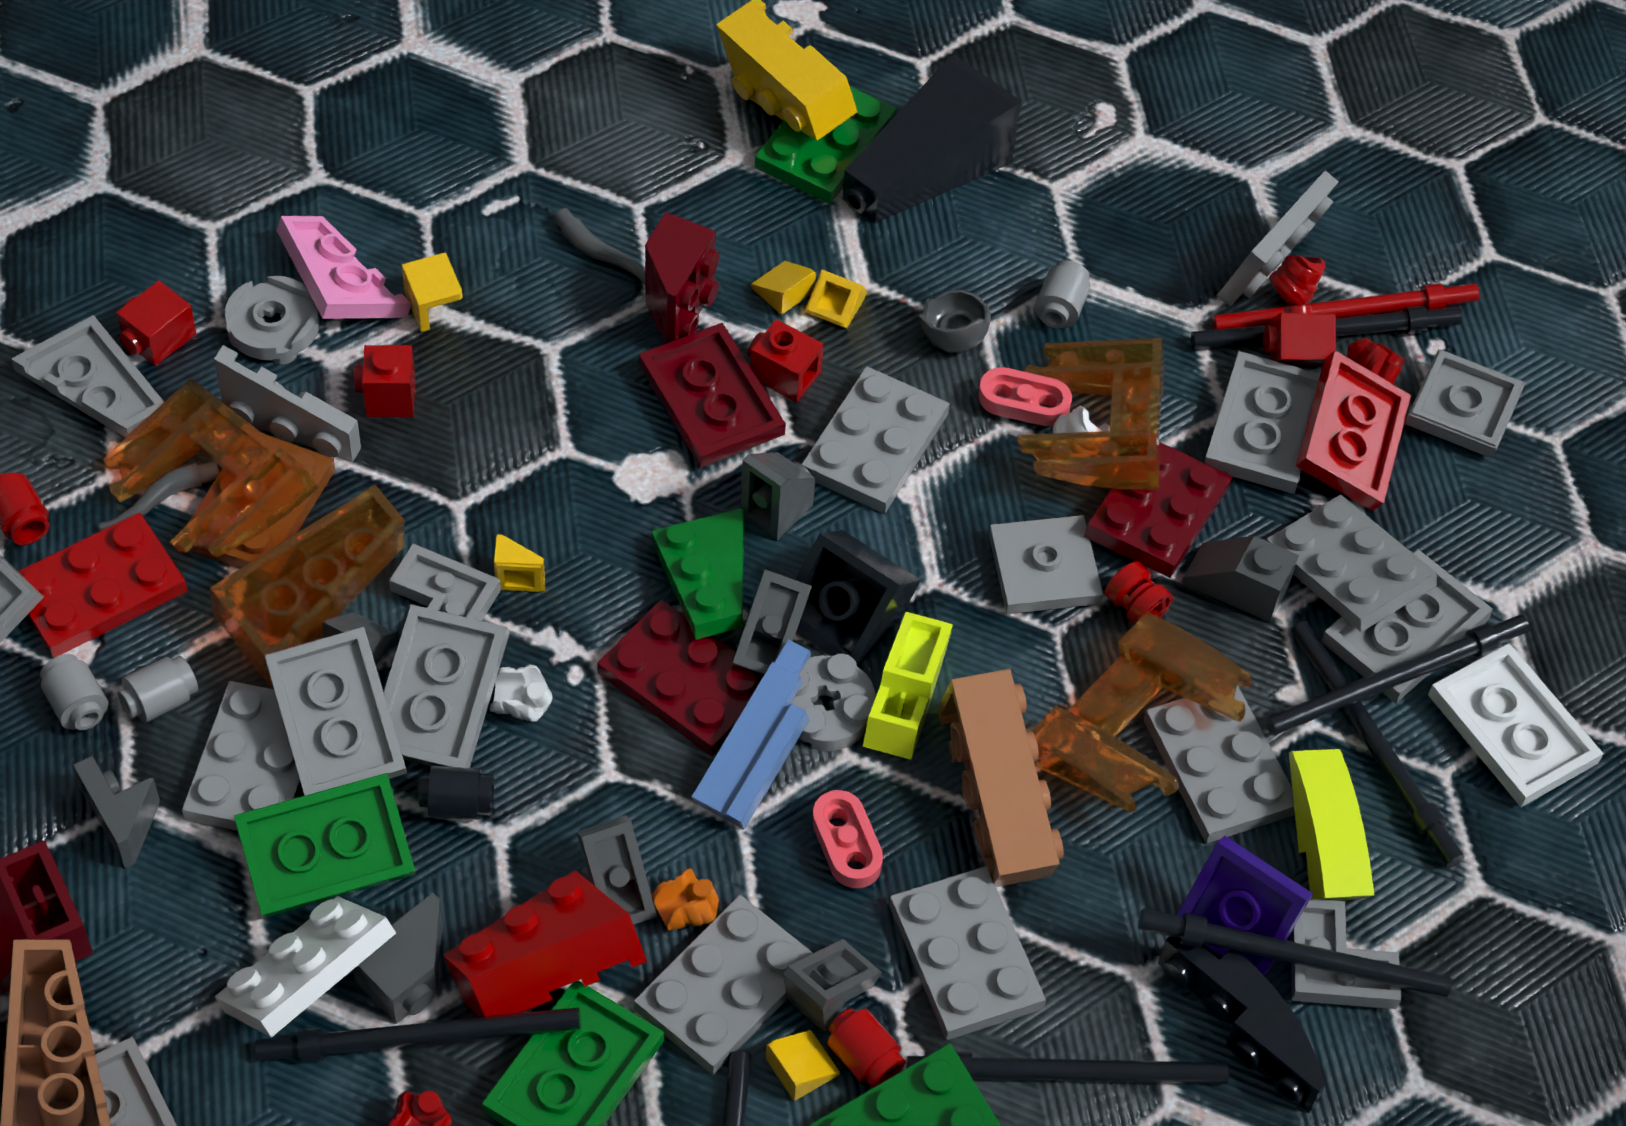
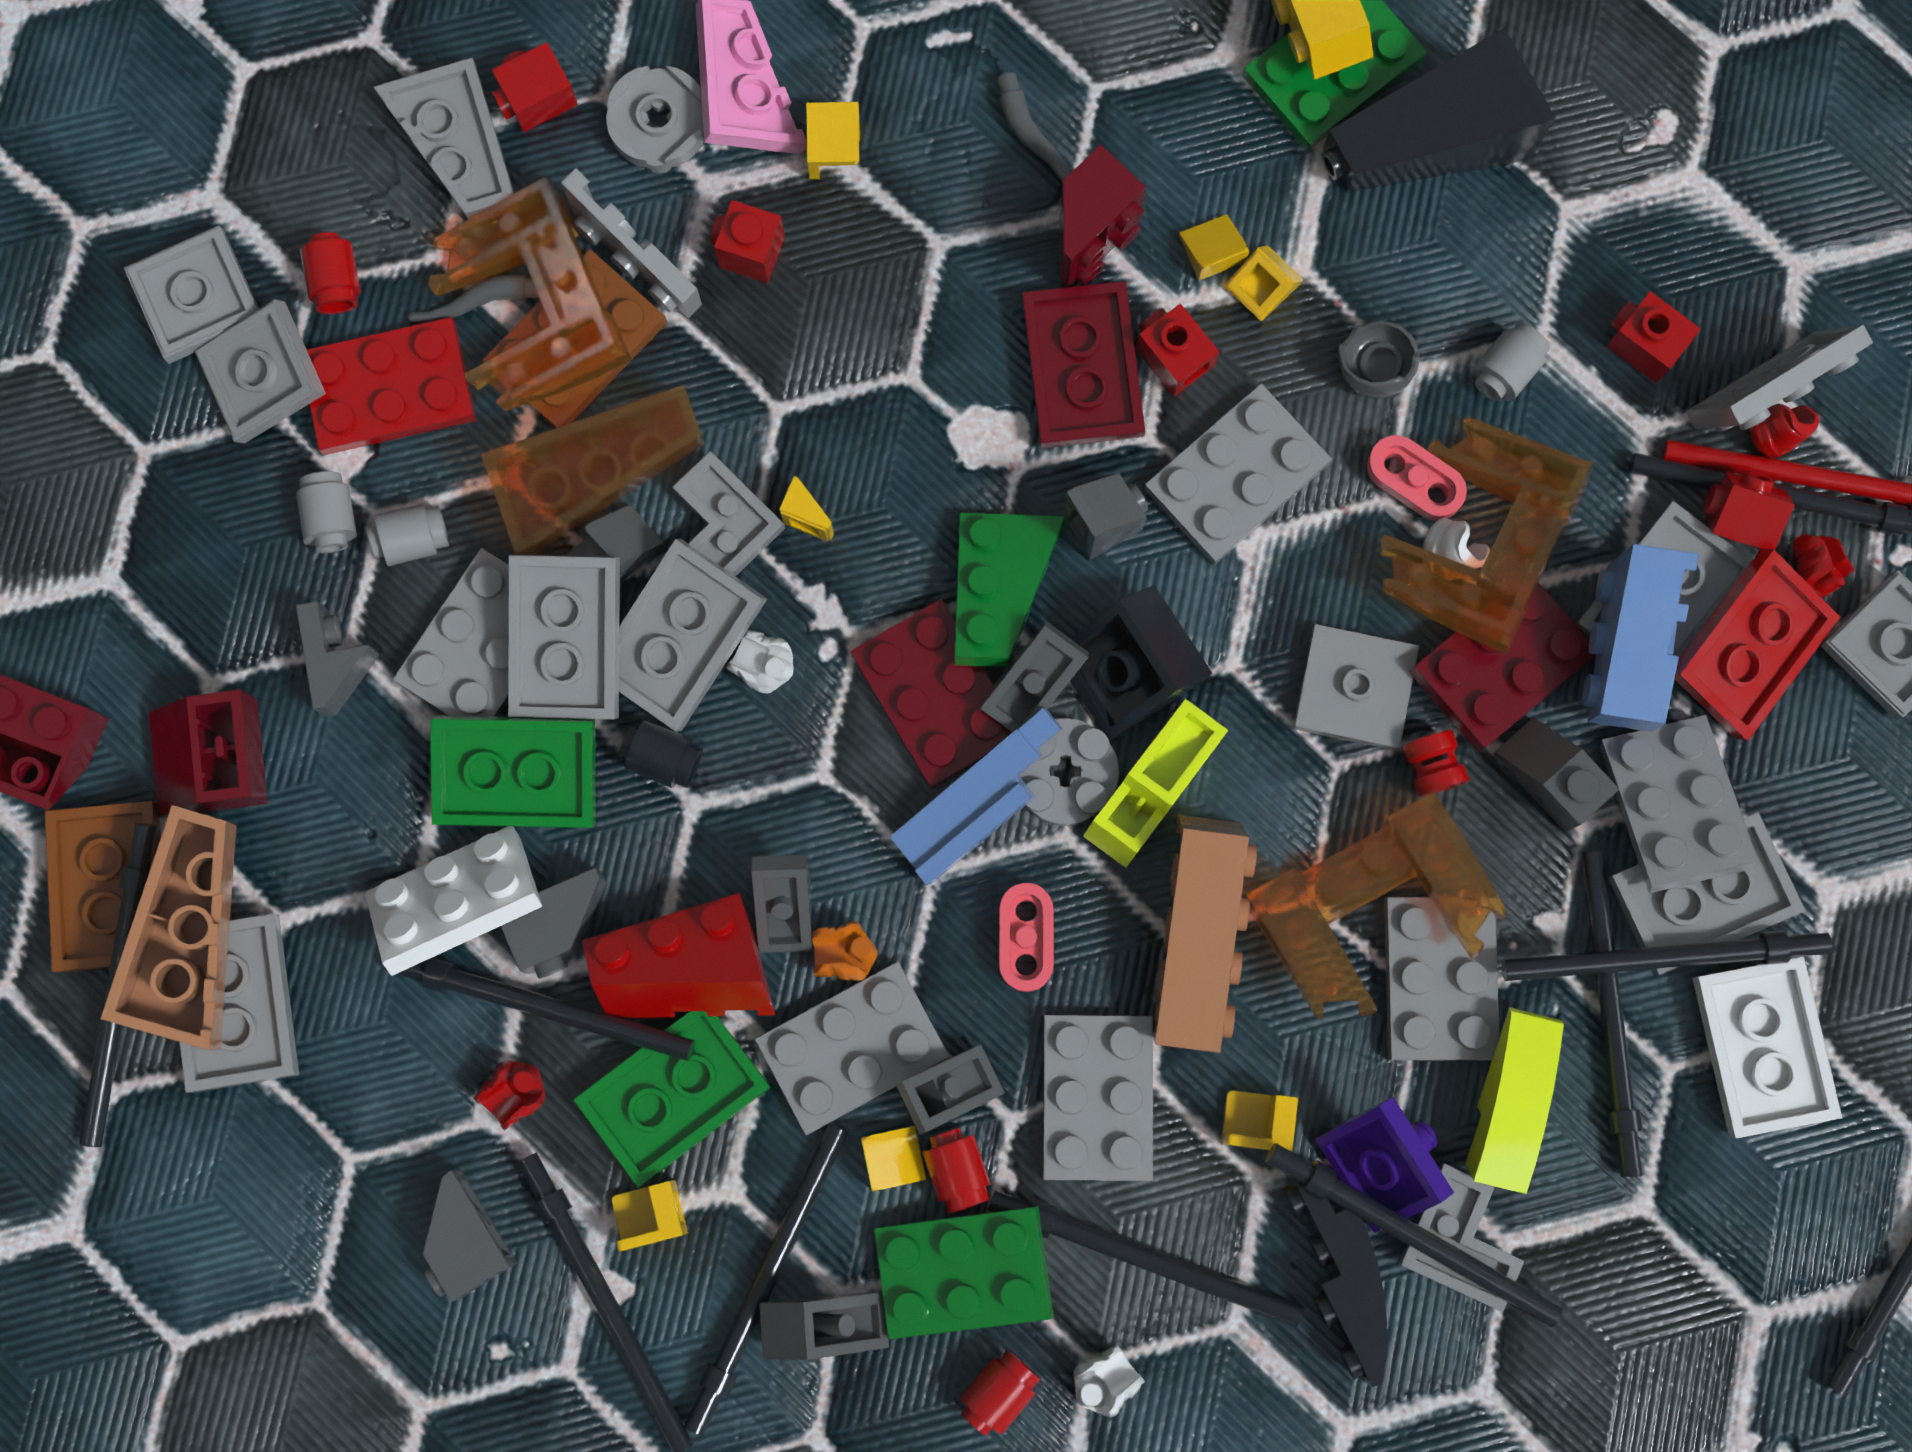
camera: 25 degrees right, 25 degrees up
none -> yellow panel [1221,1091,1298,1152]
none -> medium blue wedge [1582,544,1699,732]
none -> red brick [1607,291,1701,383]

